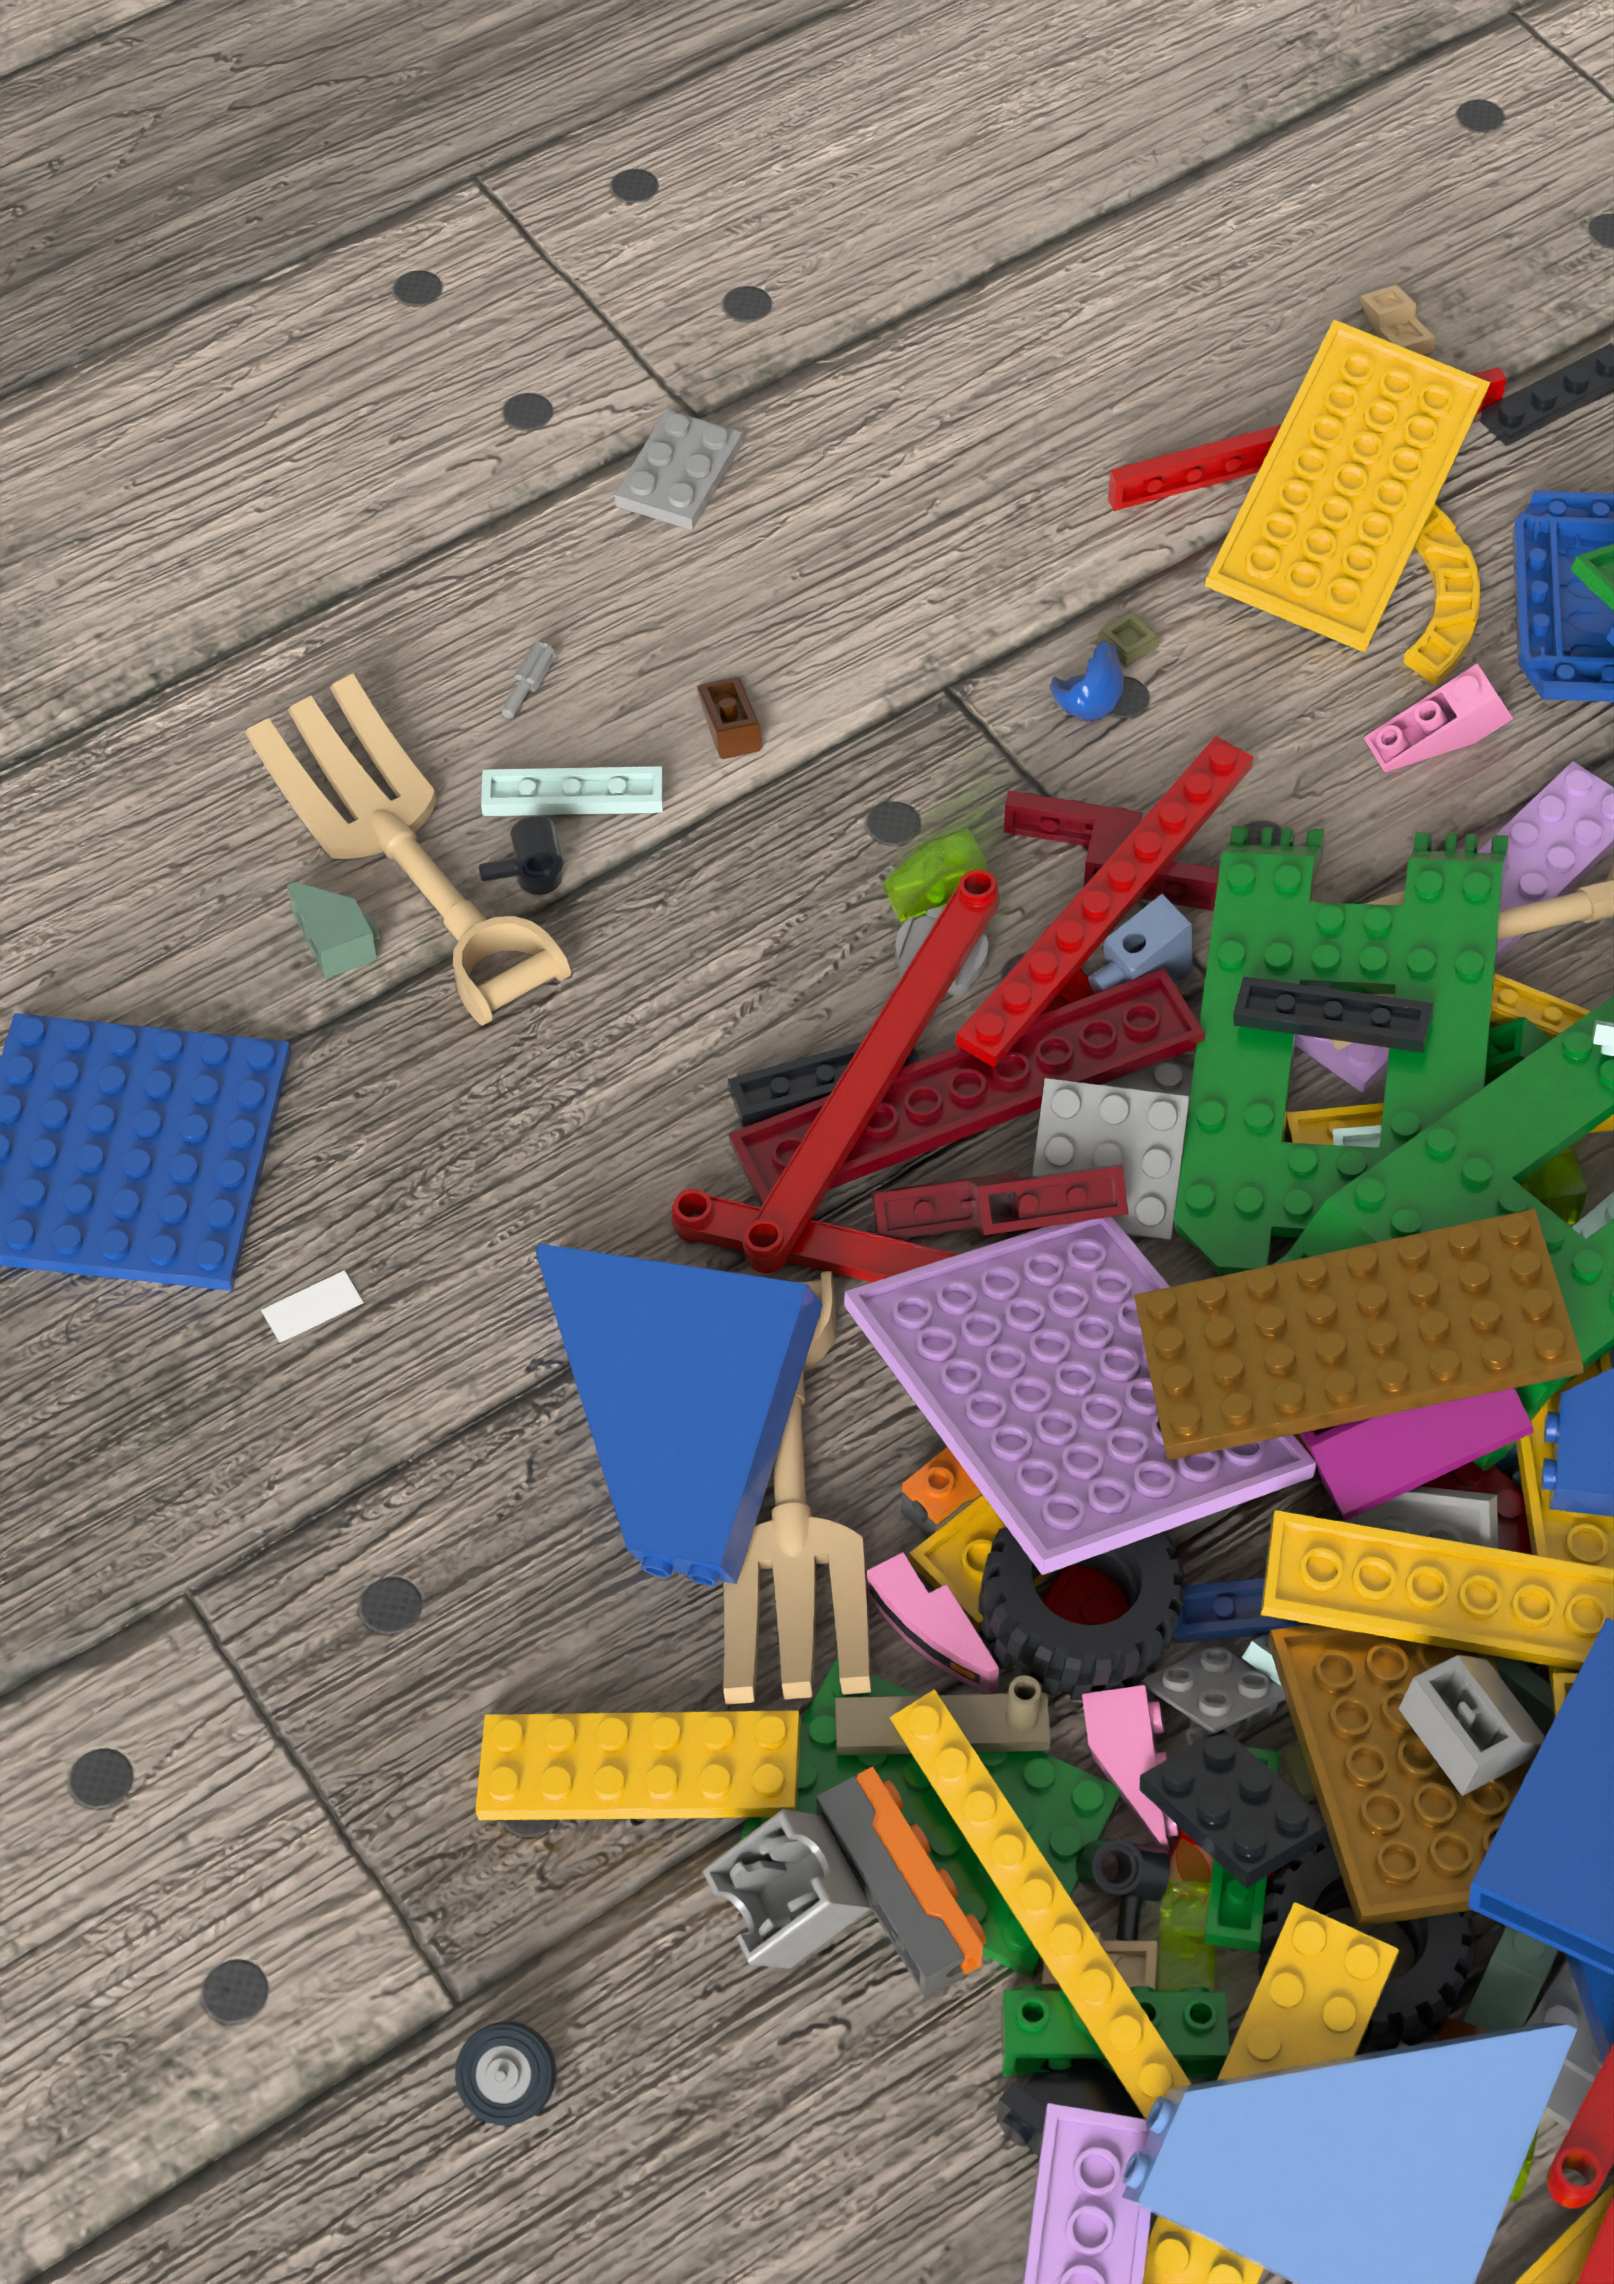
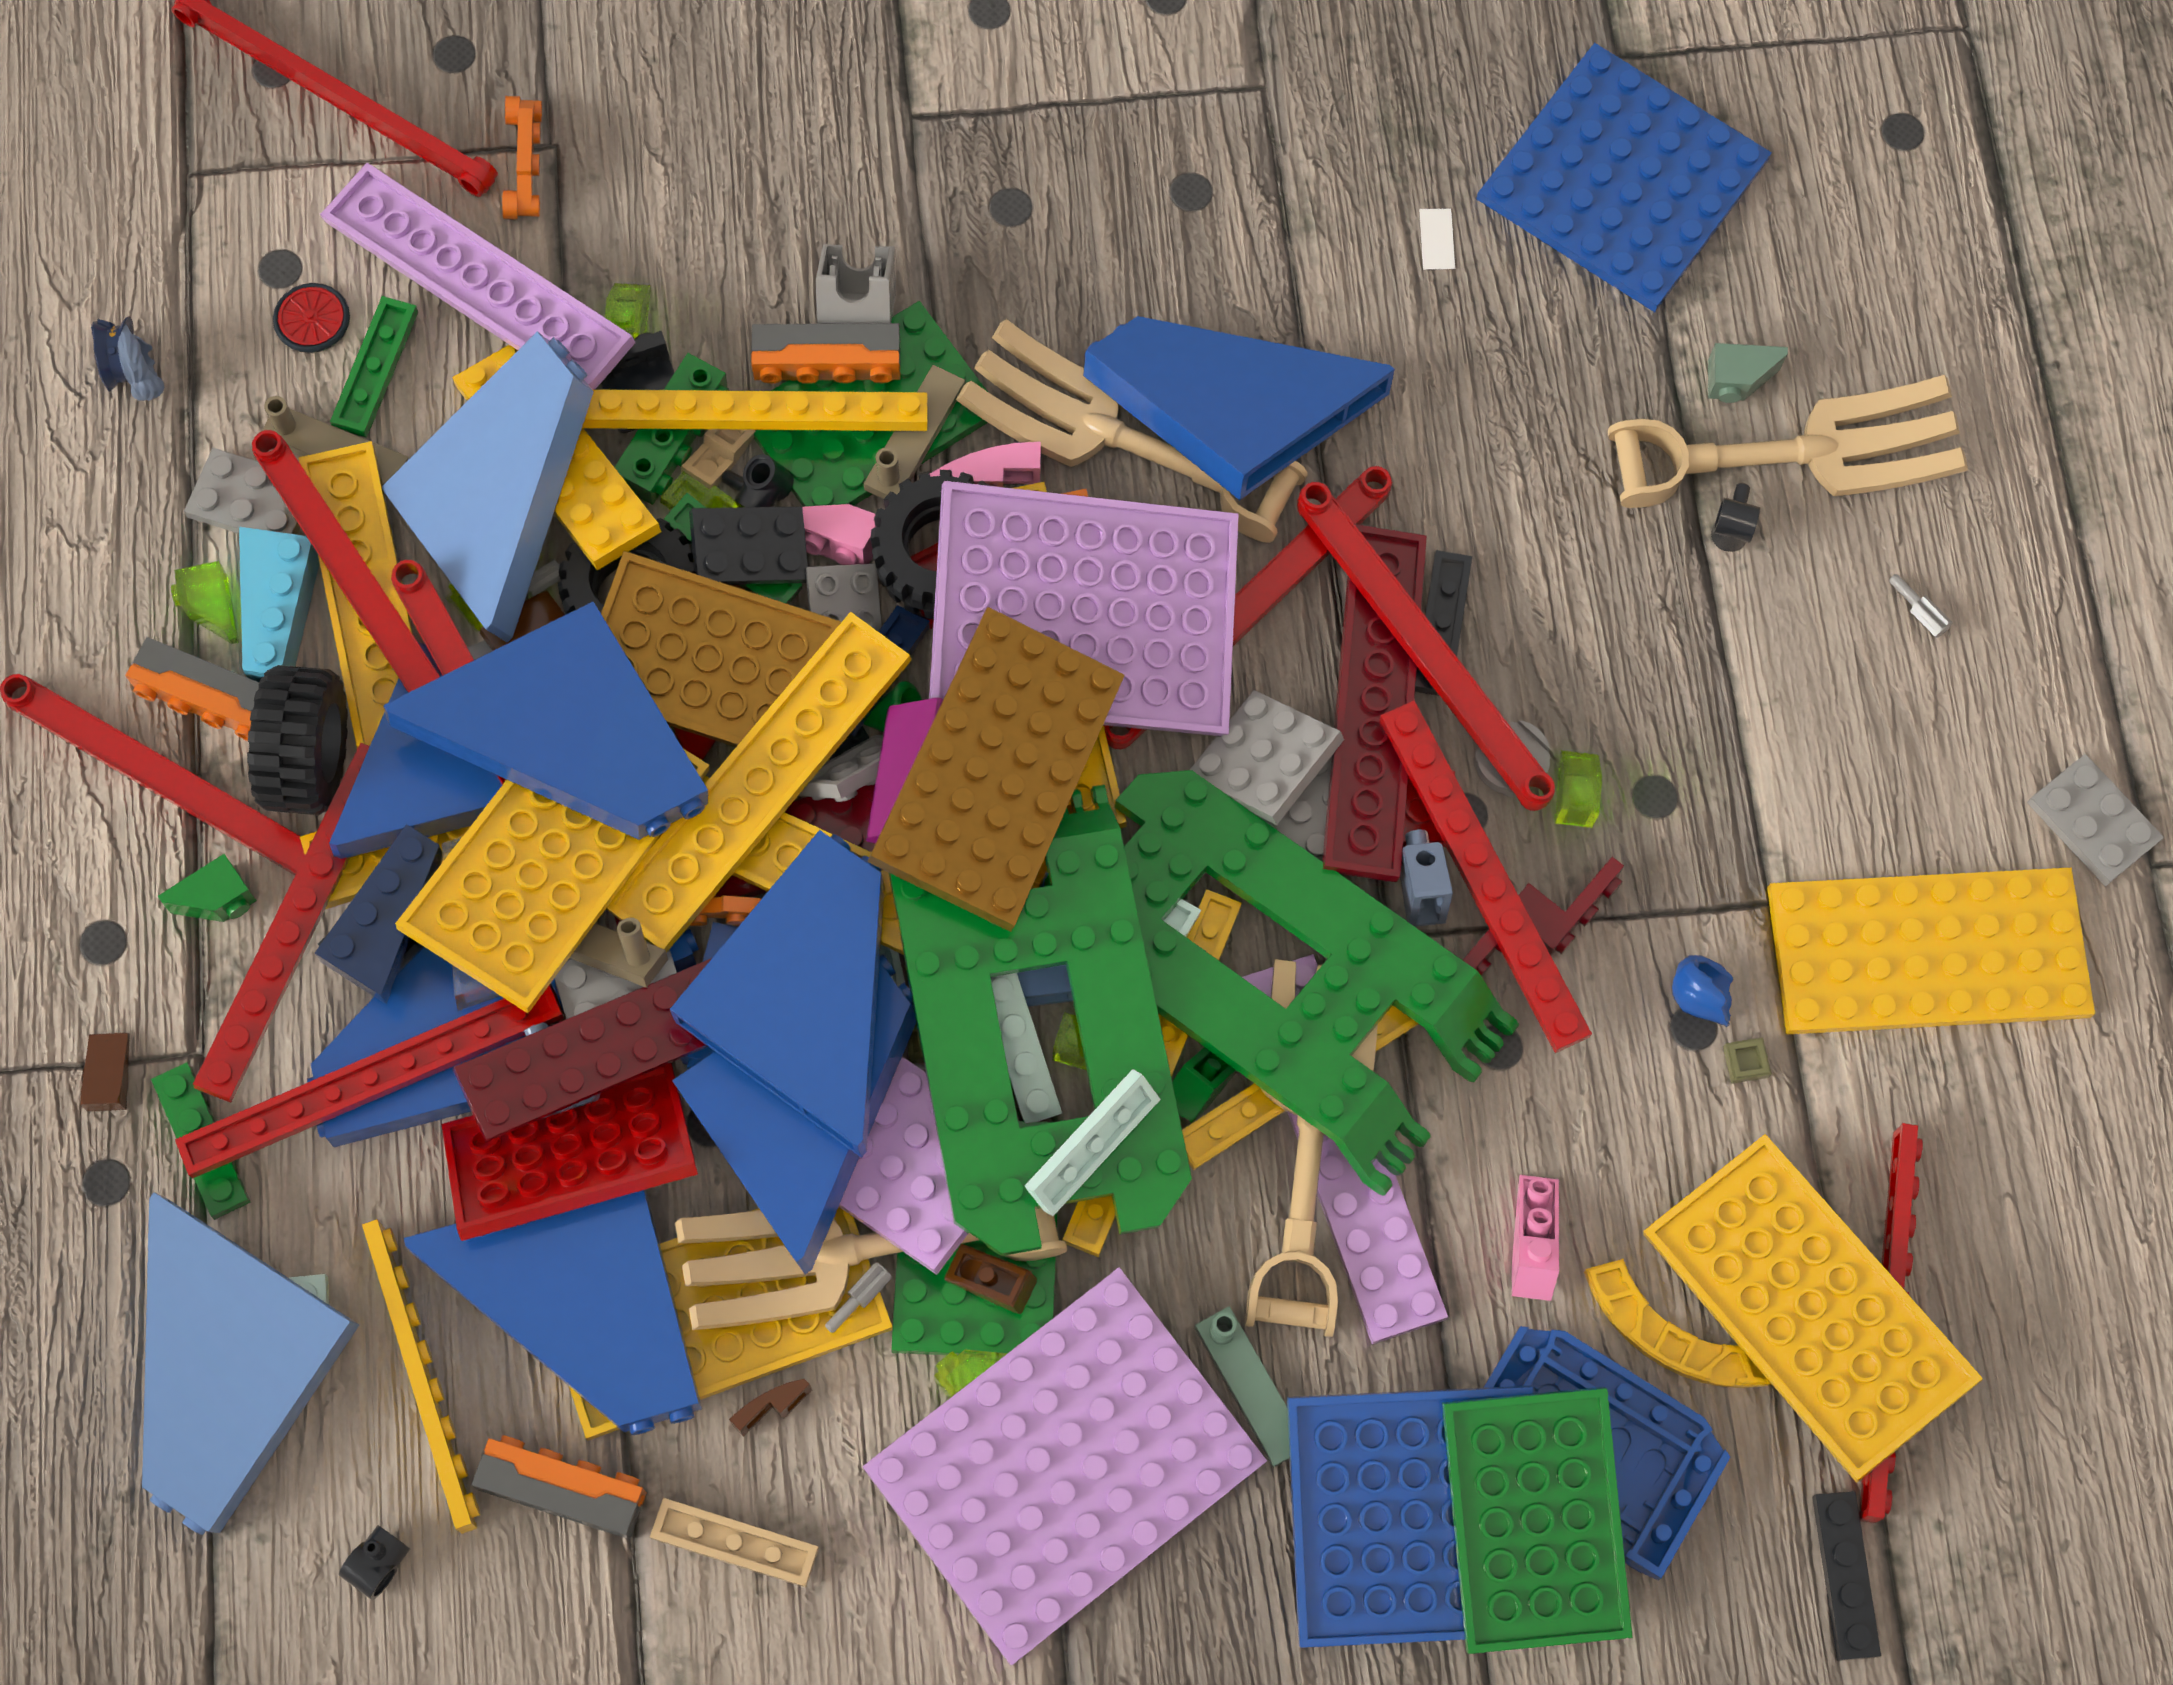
camera: 115 degrees right, 15 degrees up
black wheel [455,2021,557,2126] -> none
yellow plate [475,1711,801,1820] -> none
light aqua plate [481,766,663,816] -> none
reddish brown slope [697,677,762,759] -> none
dark red bracket [871,1164,1129,1239] -> none
black plate [1233,976,1433,1053] -> none
tan slope [1360,285,1435,355] -> none
light grey slope [1399,1655,1545,1796] -> none
none -> clear neon green slope [604,283,651,339]
none -> yellow plate [1767,867,2095,1035]

